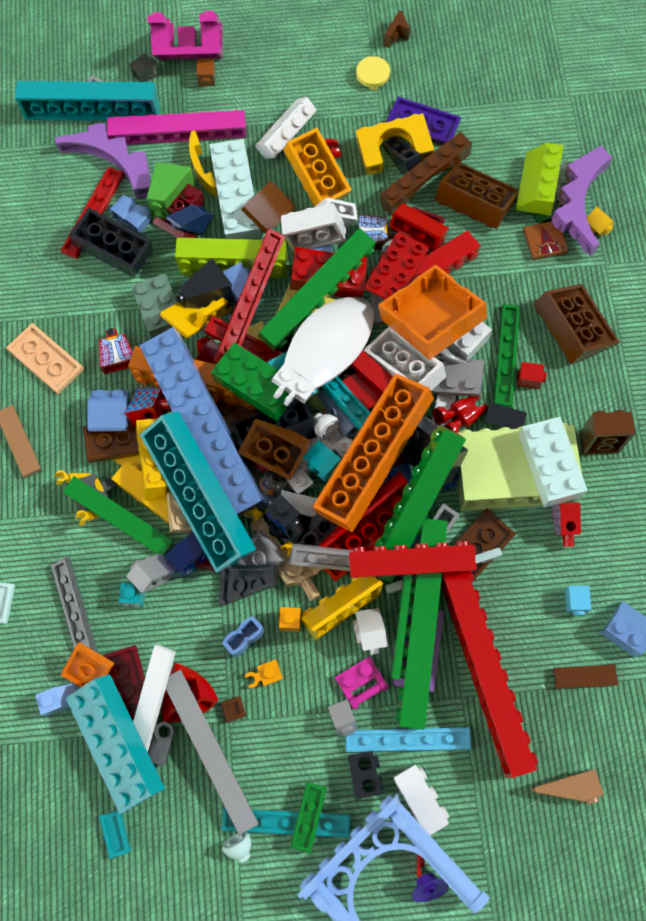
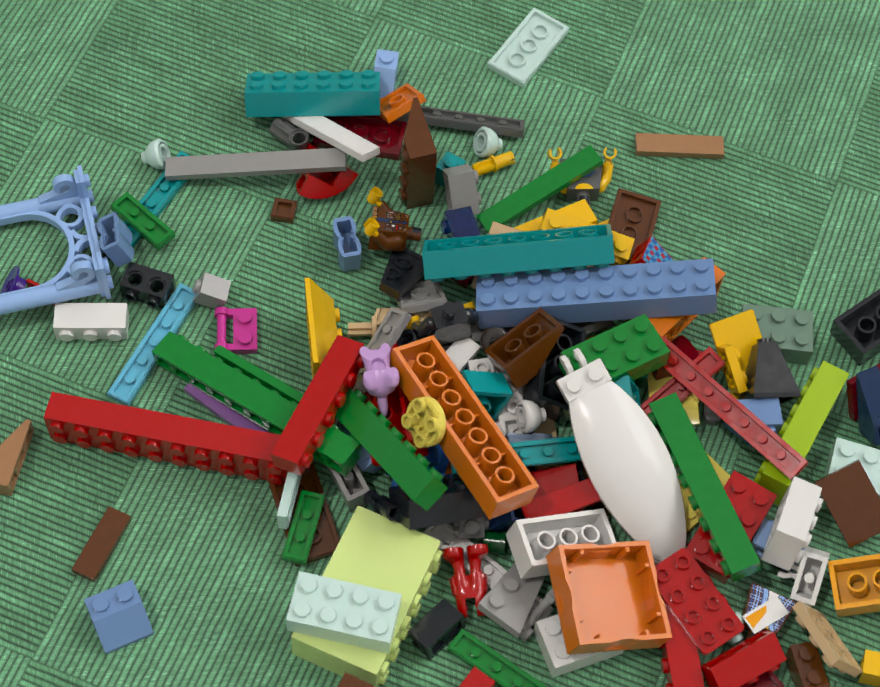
camera: 110 degrees right, 10 degrees down
light nougat tile [6,323,84,395] -> none
medium blue slope [88,389,131,431] -> none
torso [99,328,133,375] -> none
teal tile [99,810,132,859] -> none
light orange plate [245,659,283,689] -> none
light orange brick [279,607,301,632] -> none
white brick [353,608,388,655] -> none
red torso [552,502,581,547] -> none
medium azure brick [565,586,591,617] -> none
none -> medium blue brick [98,212,134,267]
none -> green tile [282,490,325,566]
none -> lavender animal [359,343,399,416]
none -> black pin [363,490,401,521]
none -> torso [364,186,422,251]
none -> reddish brown slope [398,97,437,209]
none -> light yellow tile [401,396,446,448]
none -> yellow axle [472,151,515,176]
none -> light aqua brick [473,127,502,158]
none -> white sticker [742,596,789,634]
none -> tan plate [792,600,863,677]

